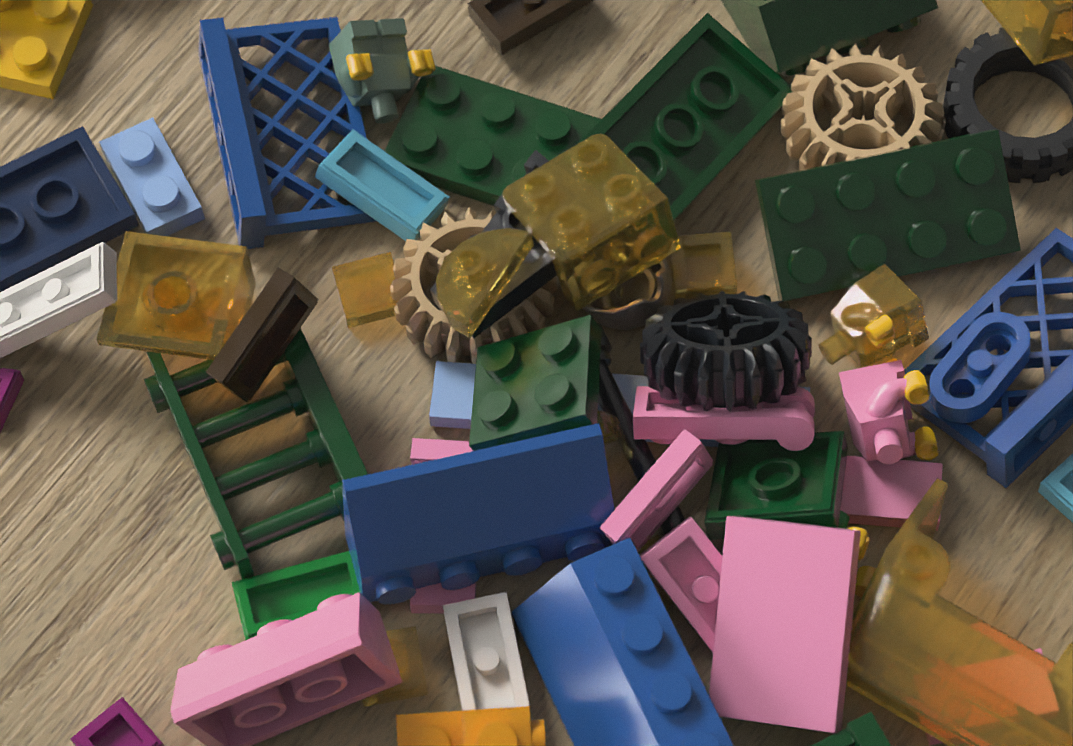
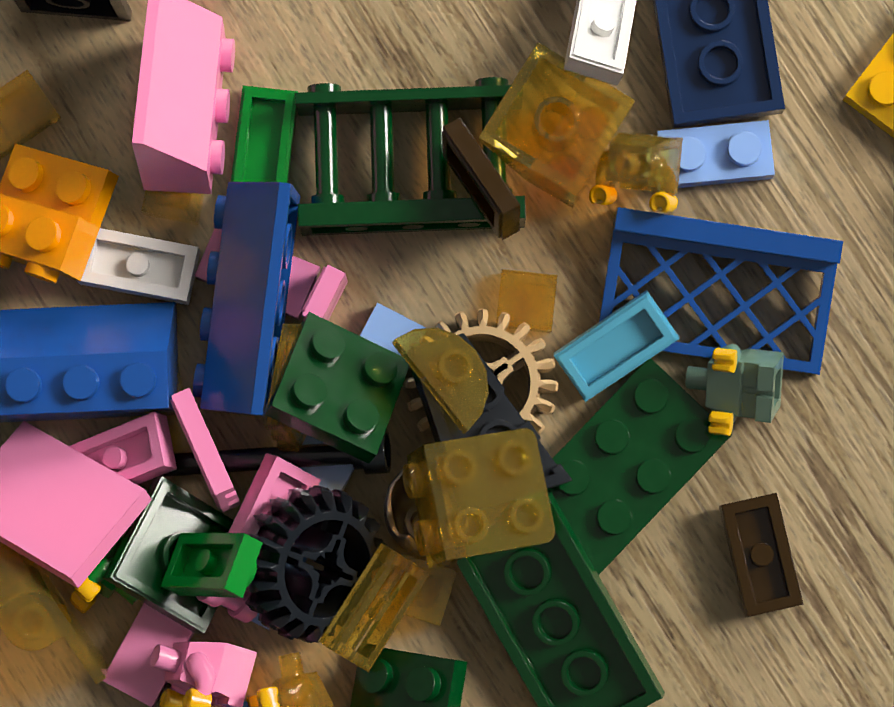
camera: 110 degrees right, 20 degrees up
none -> green plate [161,533,263,598]
none -> clear yellow tile [319,543,430,672]
none -> clear yellow piece [589,132,683,213]

